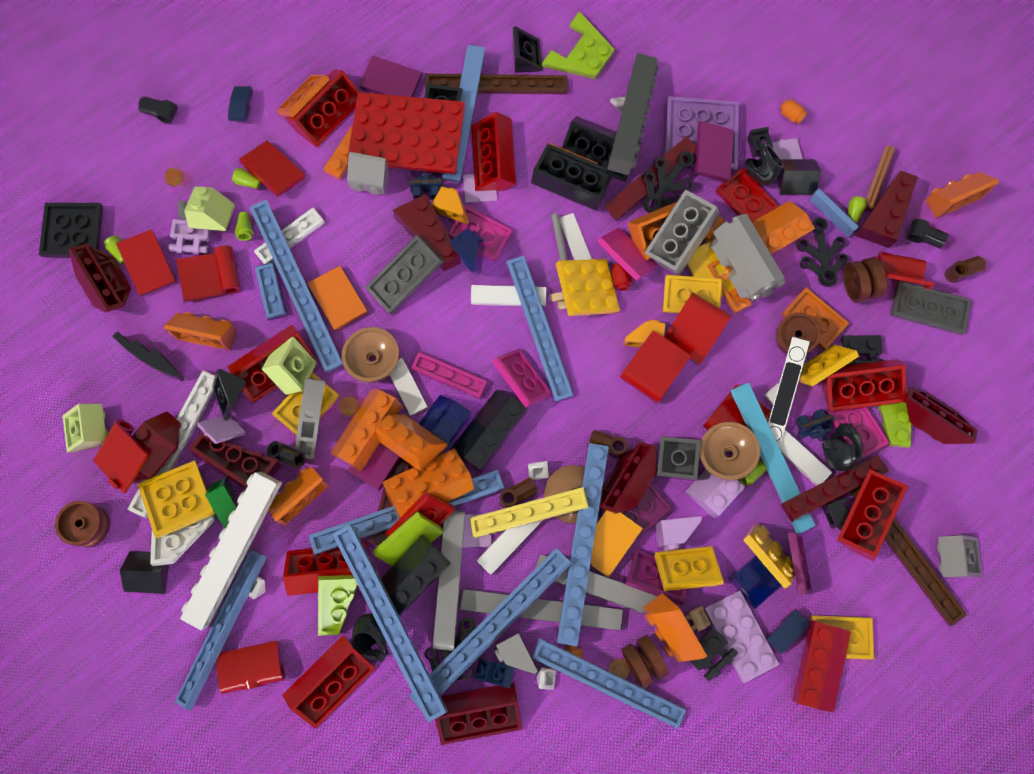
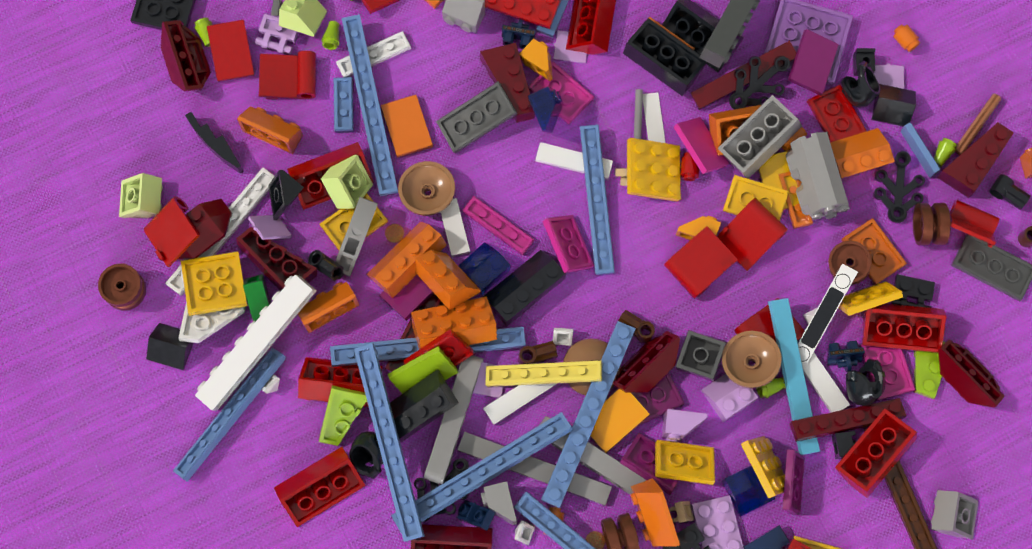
camera: 15 degrees right, 0 degrees up
red panel [217,641,285,694] -> none

